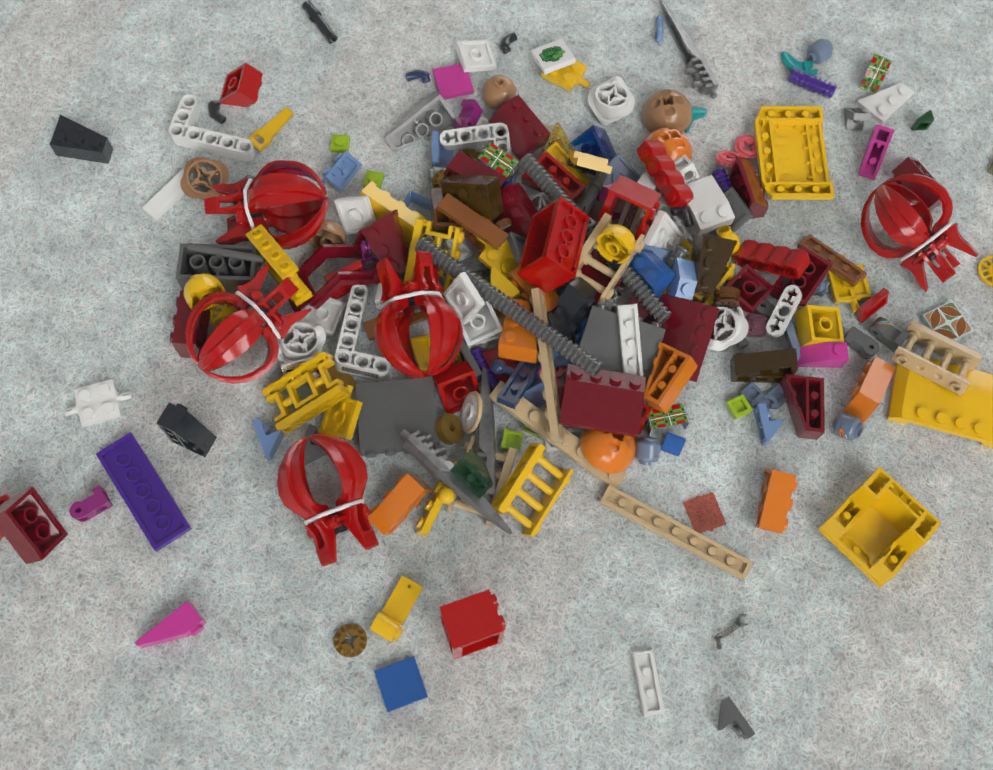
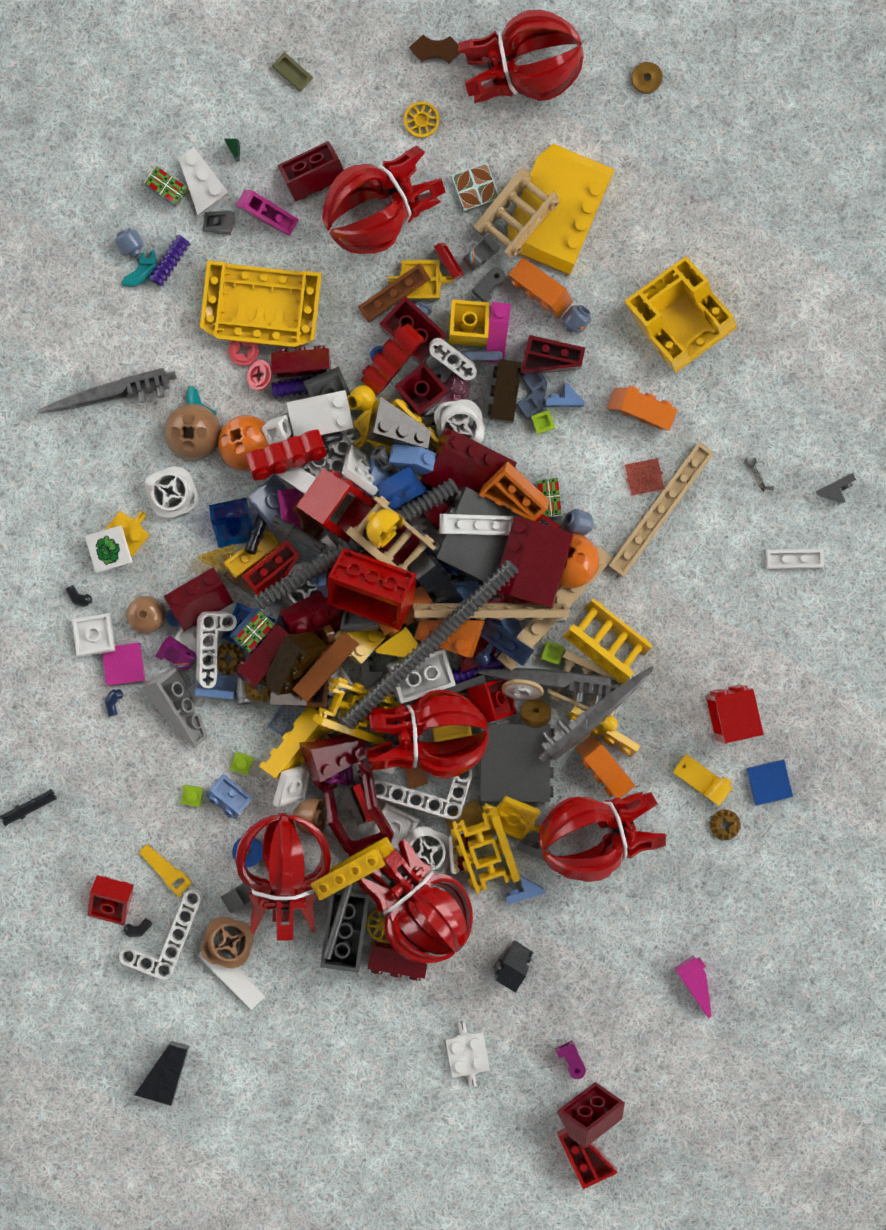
camera: 80 degrees left, 20 degrees up
dark purple plate [96,432,192,552] -> none
yellow cylinder [184,274,225,310] -> none
white tile [444,272,485,325] -> none
clear green slope [450,449,494,499] -> none
yellow slope [569,151,612,174] -> none
medium blue piece [655,16,664,43] -> none
blue slope [661,432,686,456] -> none
reddish brown wheel [713,287,740,309] -> none

